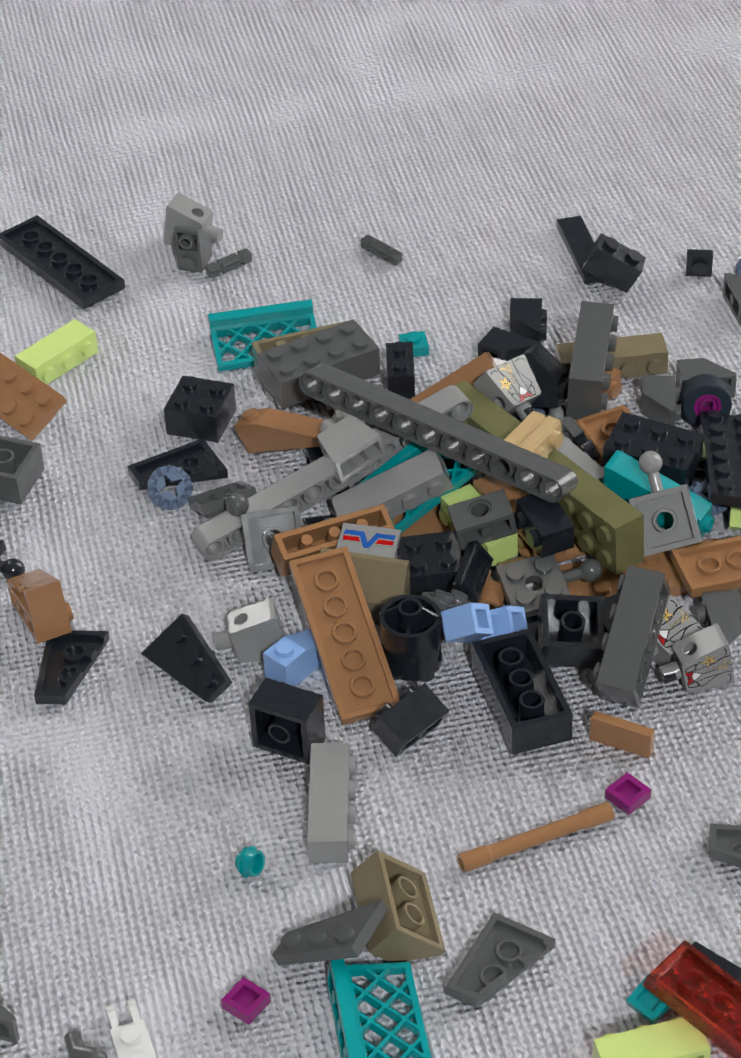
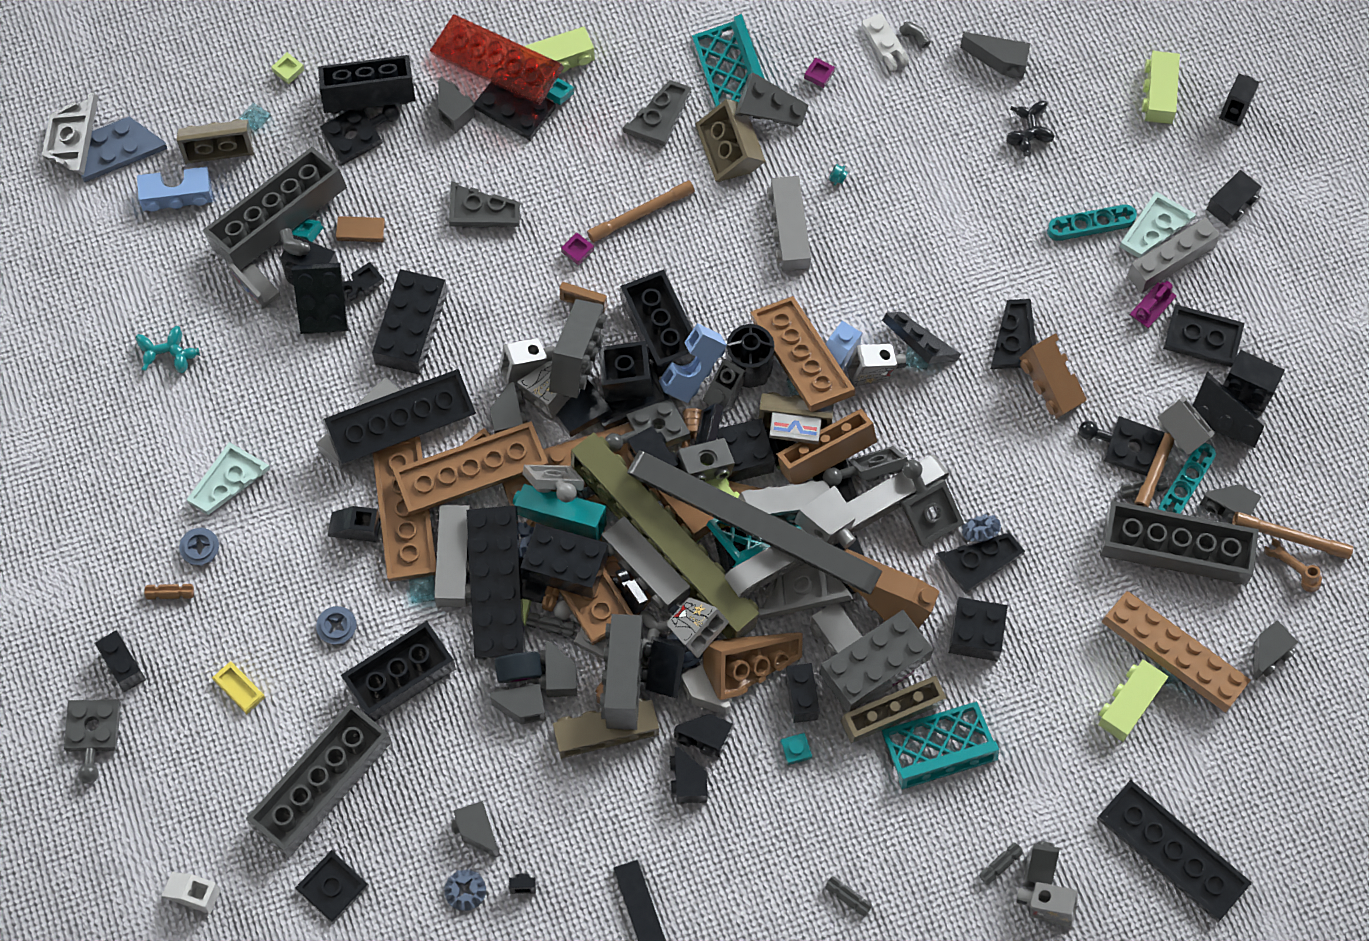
camera: 170 degrees right, 25 degrees up
black brick [248,678,326,765] -> none
black brick [372,683,449,757] -> none
tan brick [504,411,564,458] -> none
black brick [582,233,646,293] -> none

